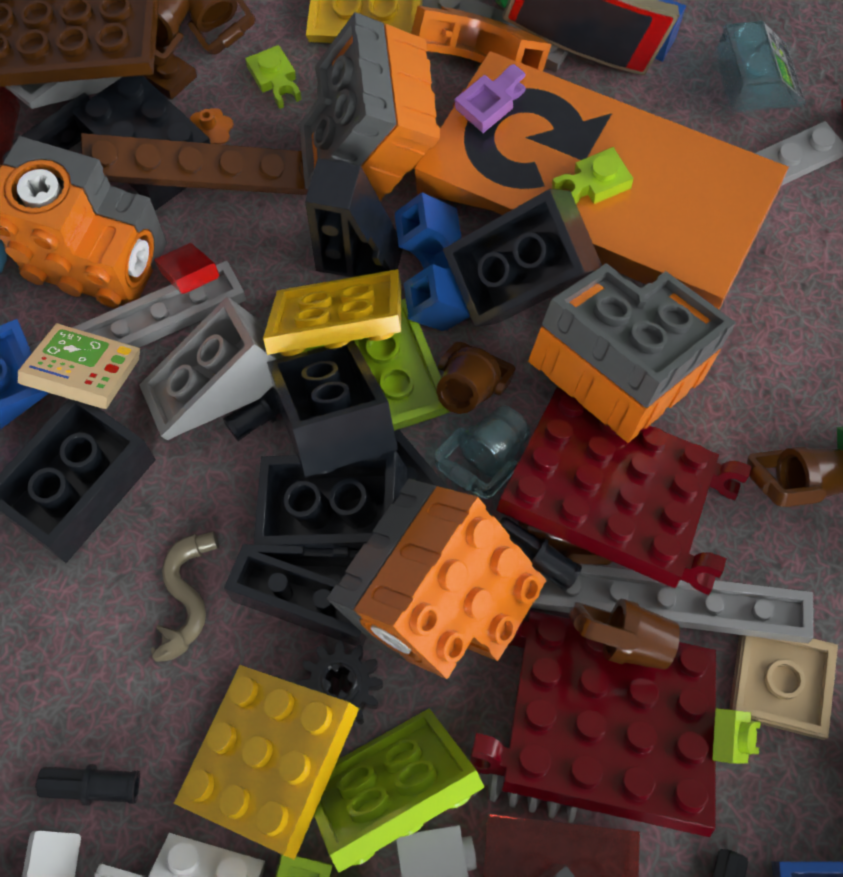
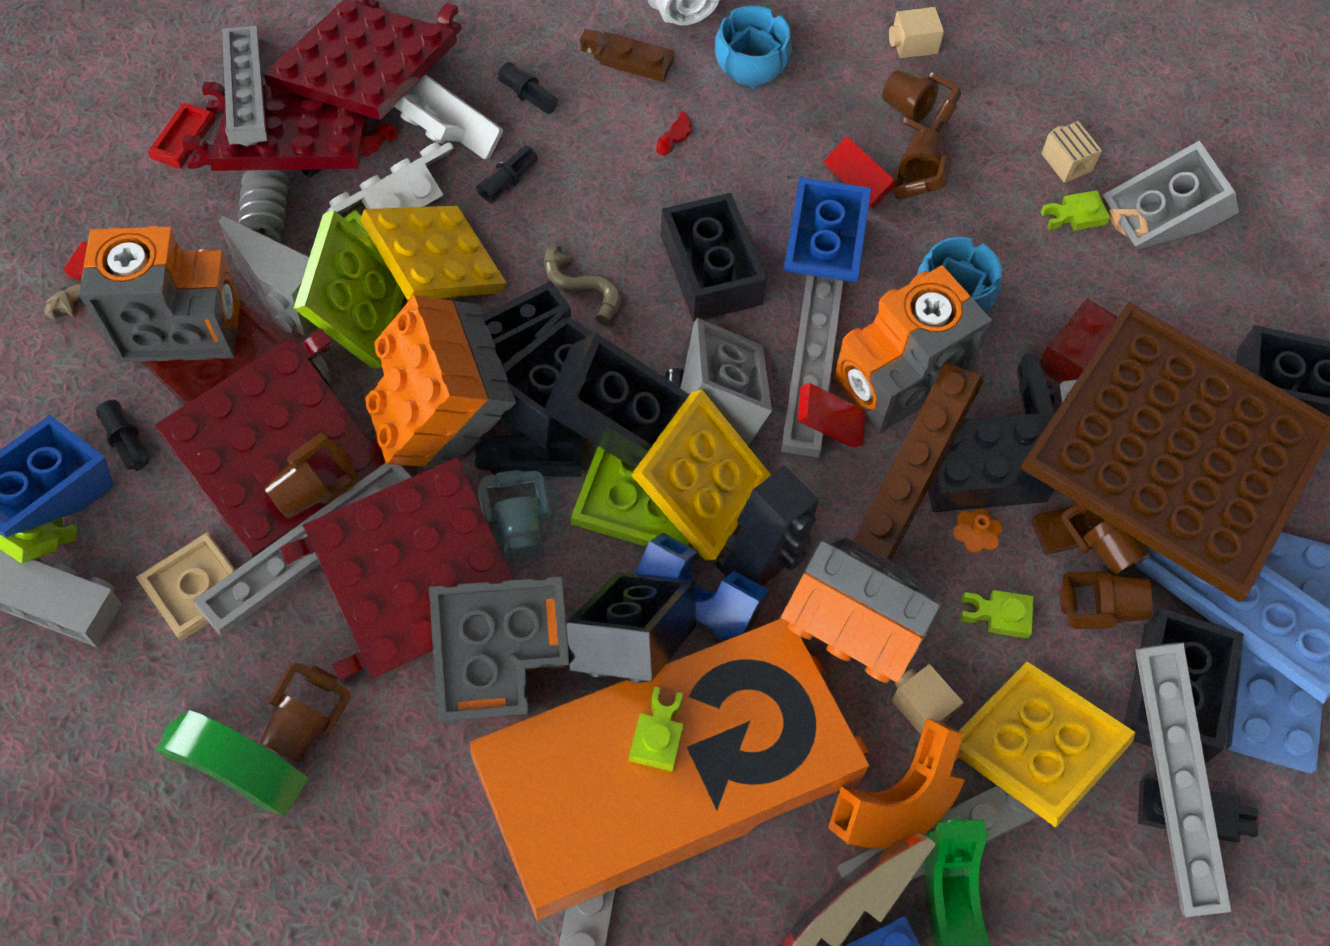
camera: 125 degrees right, 5 degrees down
tan tile [18,323,140,409] -> none
reddish brown piece [436,342,516,414] -> none
medium lavender plate [455,64,526,133] -> none
black axle [499,517,582,591] -> none
lime plate [712,708,760,764] -> none

